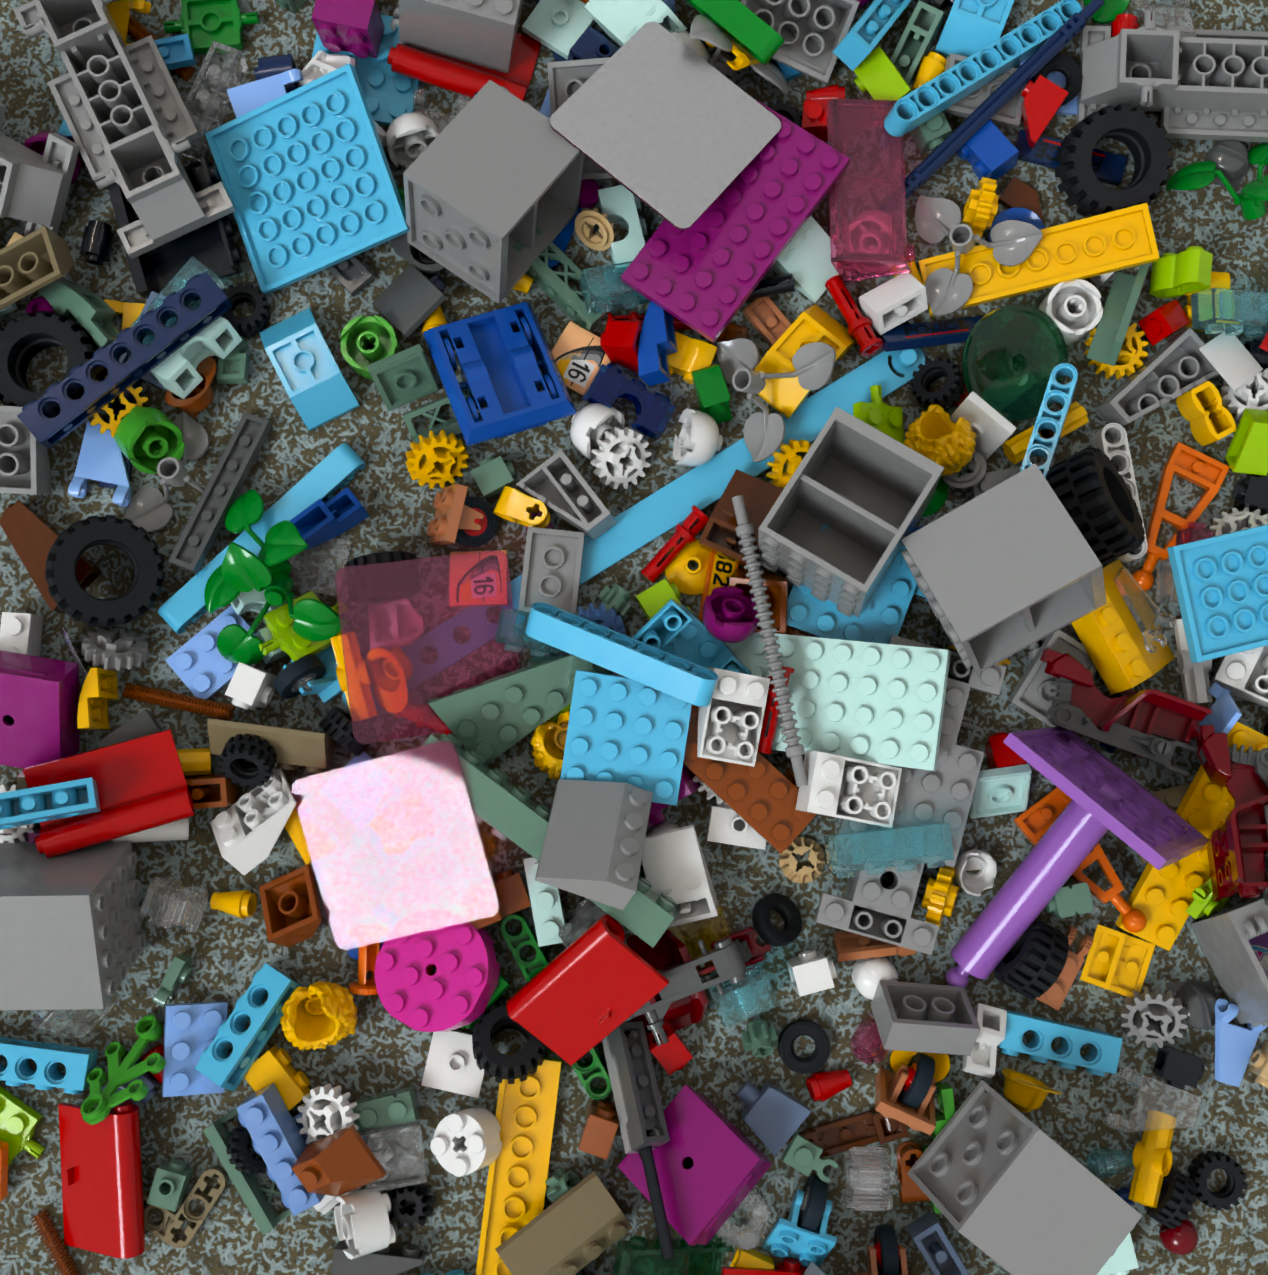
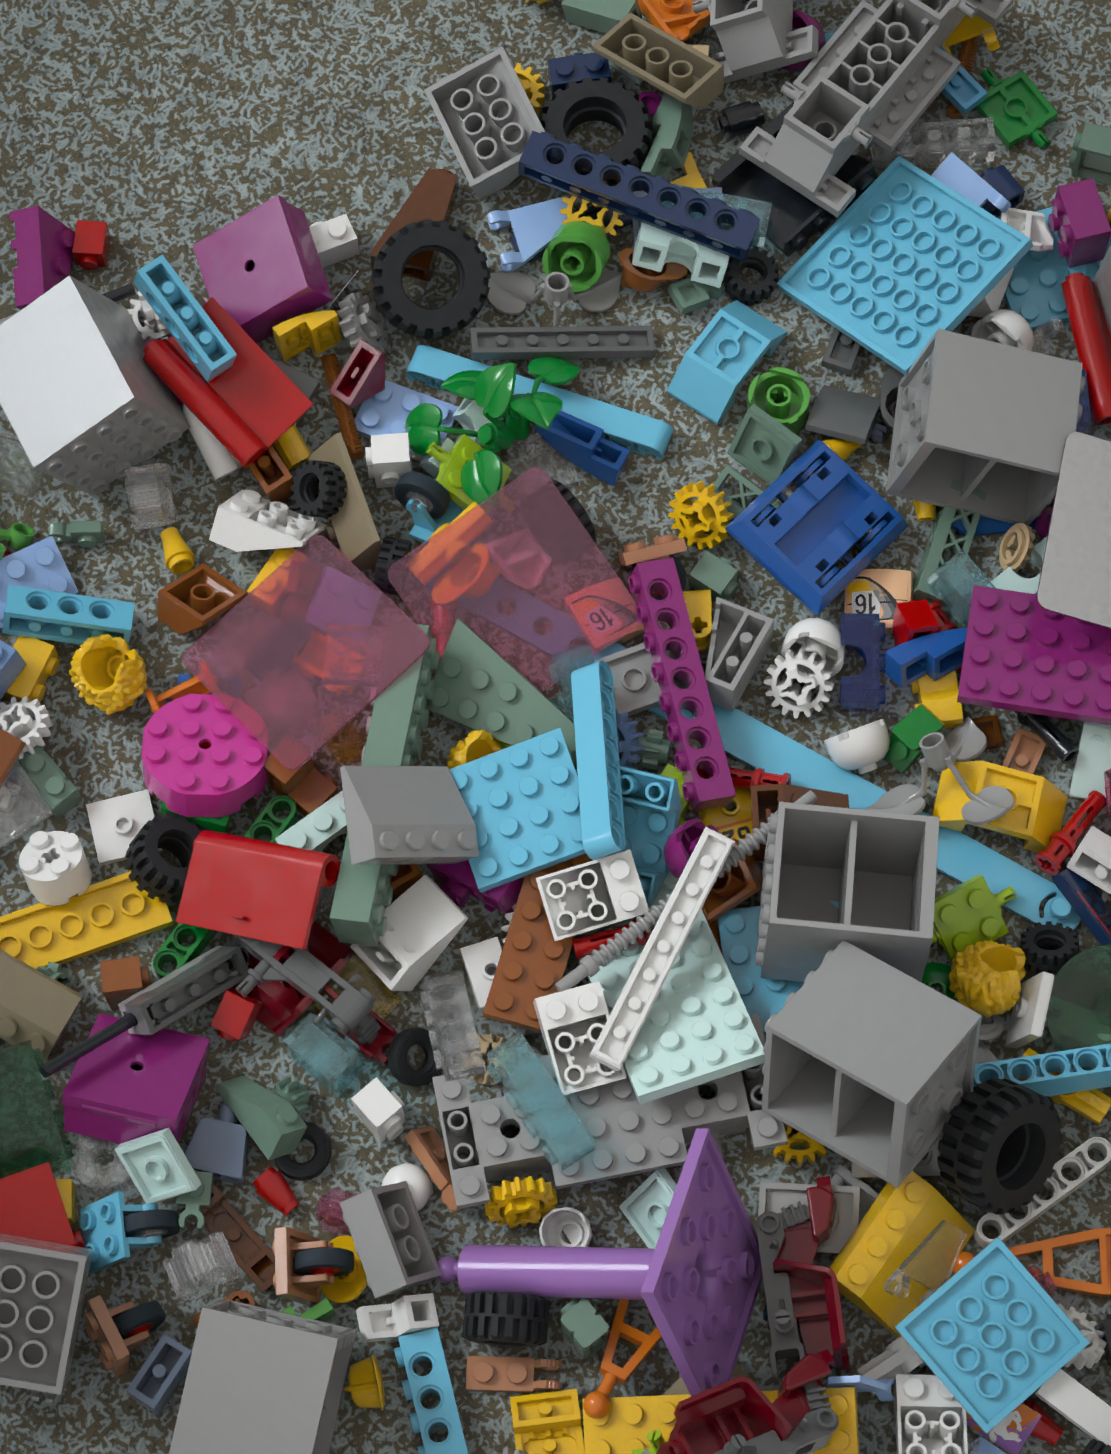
camera: 70 degrees right, 15 degrees down
none -> light aqua plate [114,1128,201,1204]
none -> sand green slope [215,1076,308,1161]
none -> dark red slope [329,339,385,408]
none -> clear brick [420,968,485,1082]
none -> white tile [589,827,735,1072]
none -> magenta brick [628,558,736,812]

